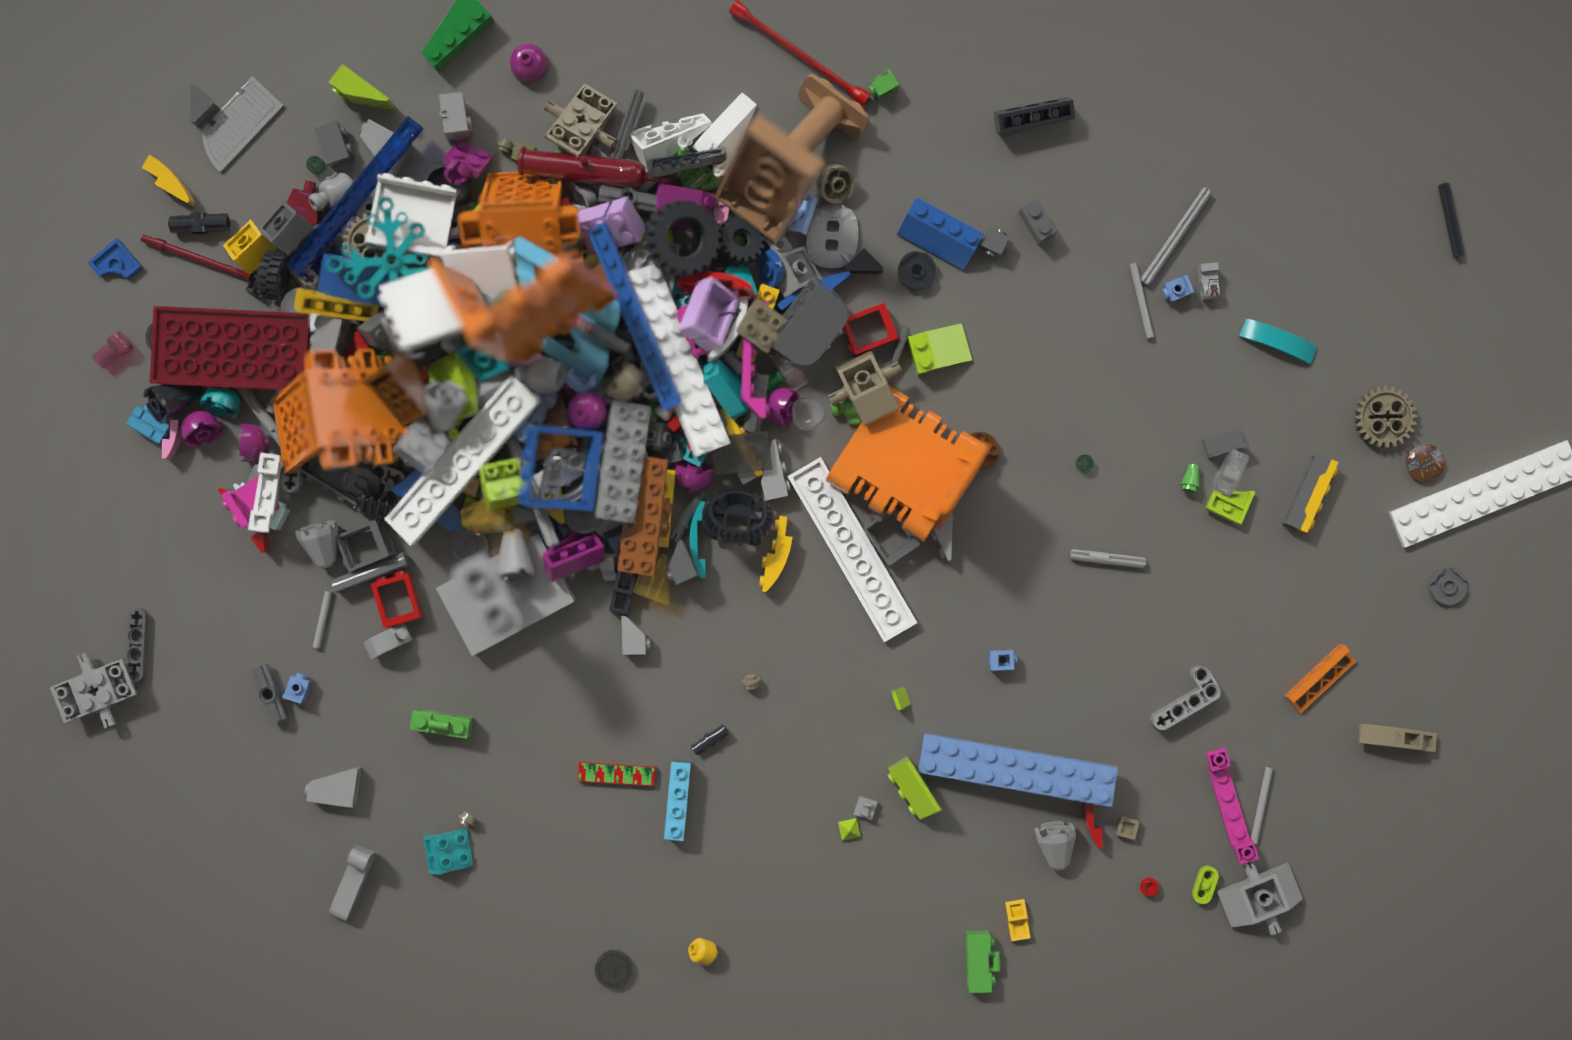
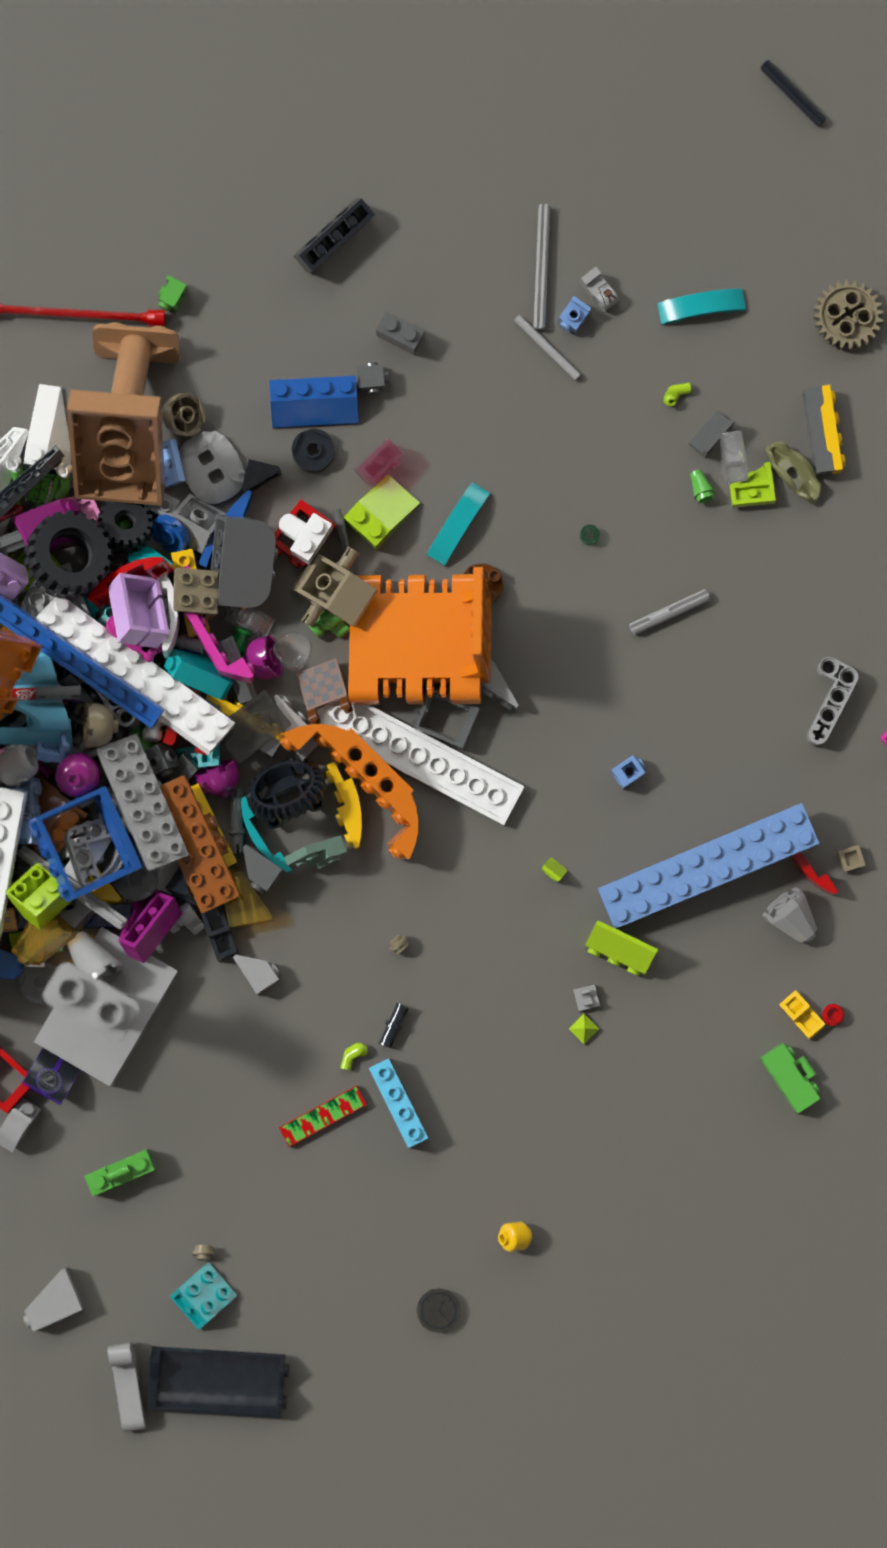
camera: 35 degrees left, 5 degrees down
none -> black slope [22,1048,81,1105]
none -> black cylinder [147,1346,290,1419]
none -> orange slope [278,724,418,860]
none -> white brick [279,513,333,565]
none -> sand green plate [284,835,347,869]
none -> flag [296,658,353,724]
none -> lime arm [340,1043,368,1071]
none -> clear pink brick [354,438,403,485]
none -> teal slope [426,482,490,566]
none -> lime arm [663,383,691,407]
none -> olive piece [765,442,822,505]
none -> red plate [822,1004,844,1026]

